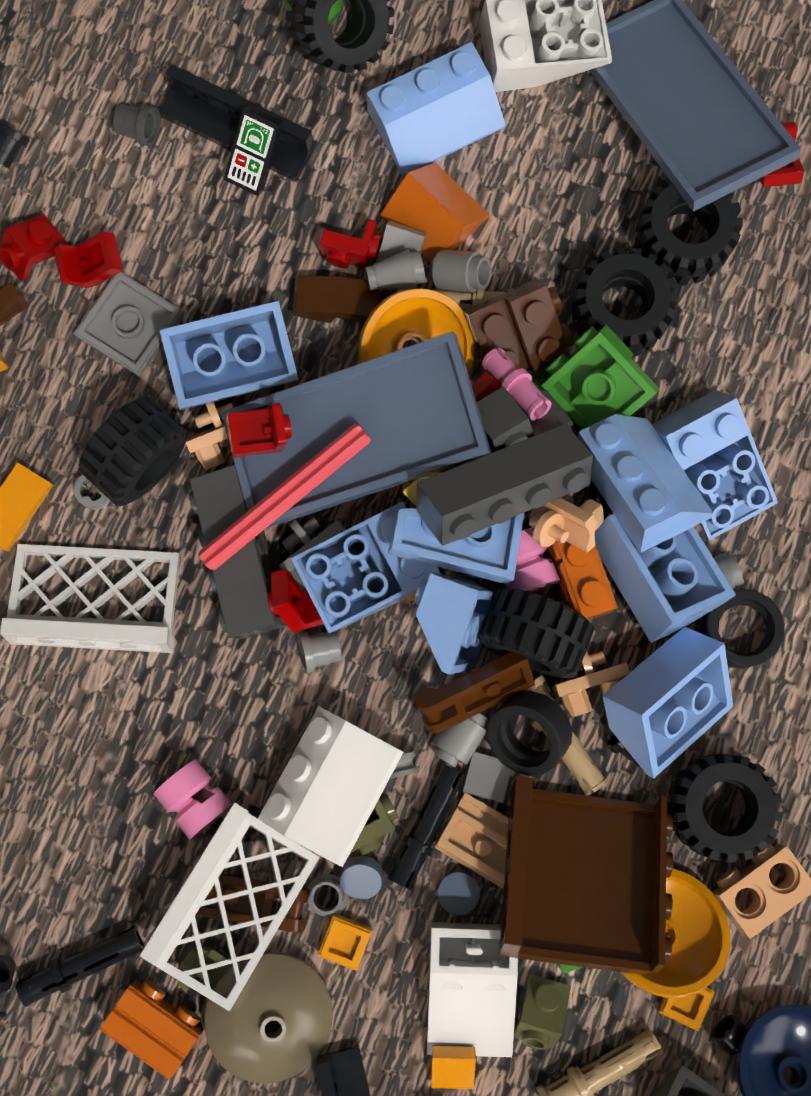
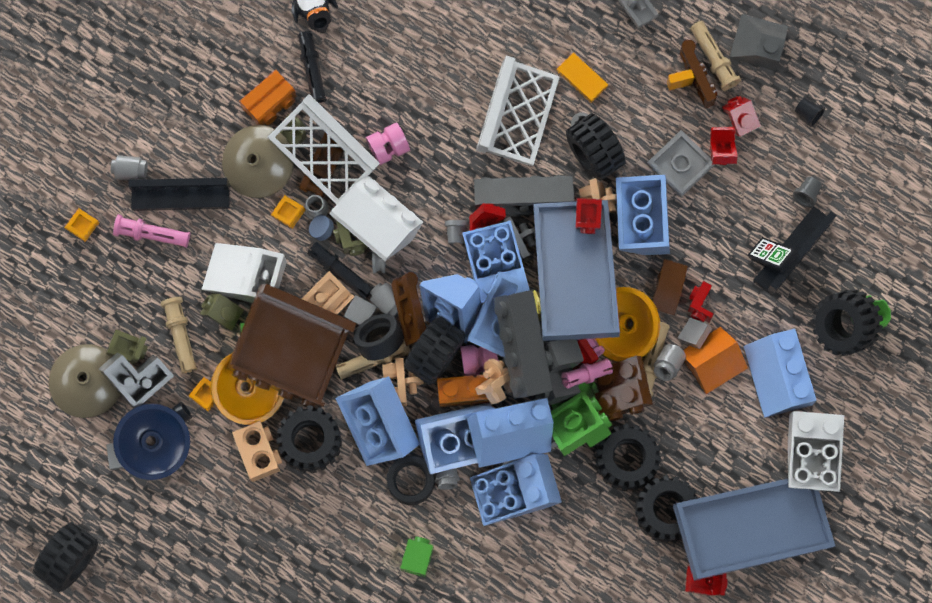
camera: 105 degrees right, 5 degrees down
coral axle [198,423,370,570] -> none
light grey cone [365,249,426,291] -> none
light orange tile [431,1046,476,1089] -> none
sand blue tile [438,871,480,915] -> none

